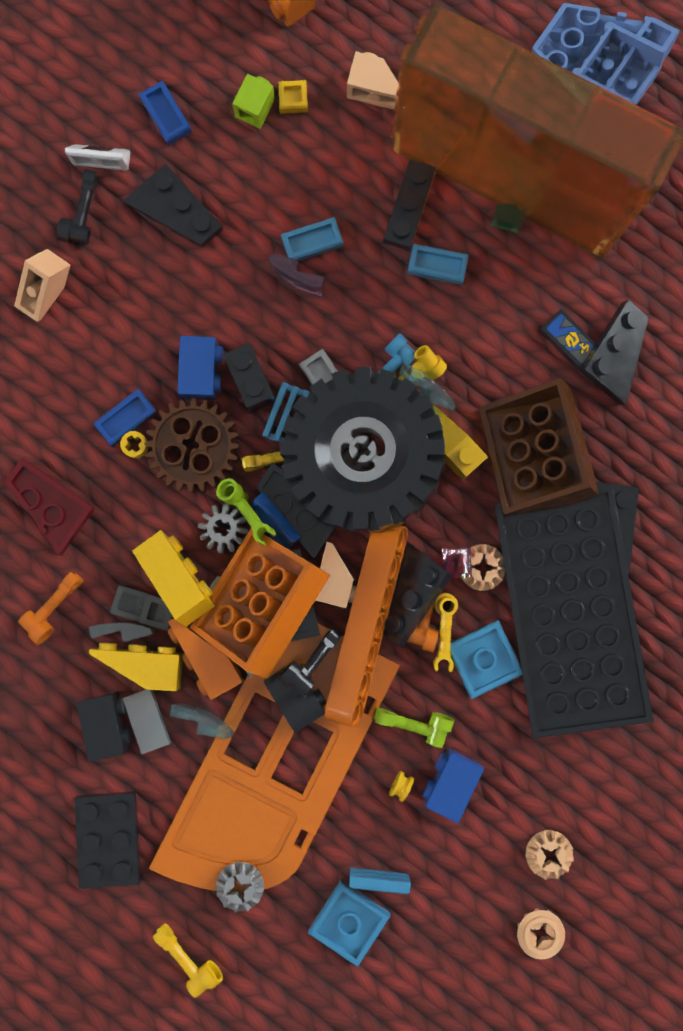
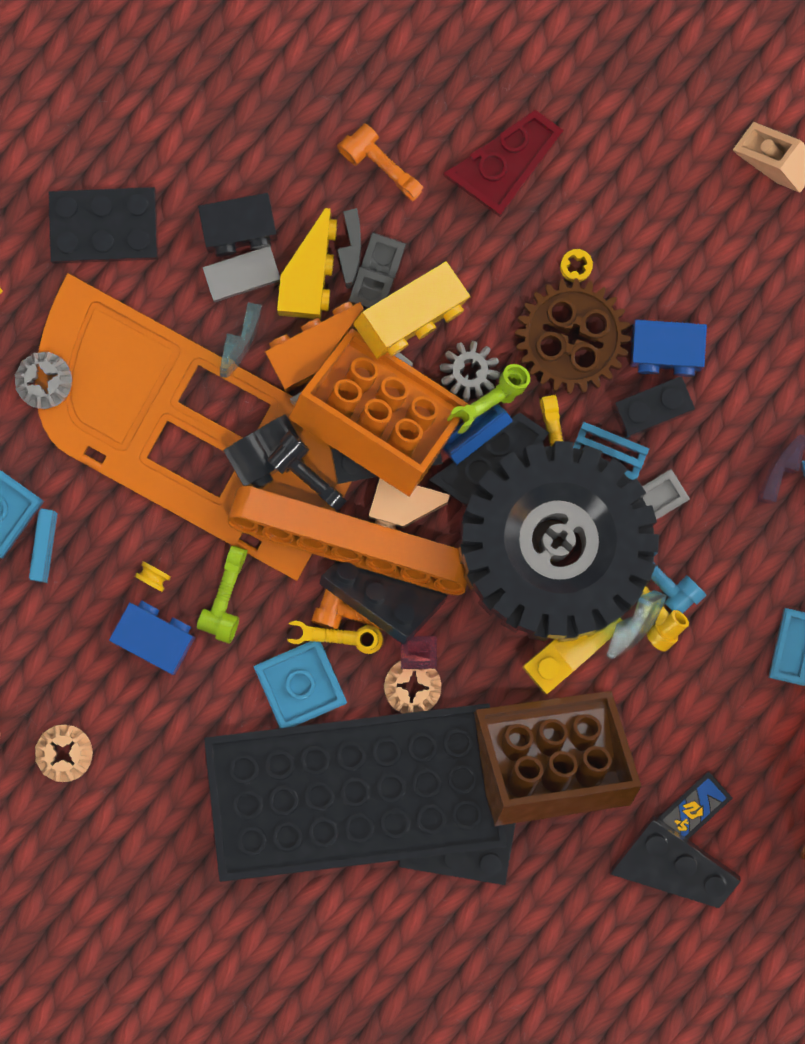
camera: 95 degrees right, 0 degrees up
blue tile [93,388,158,447] -> none

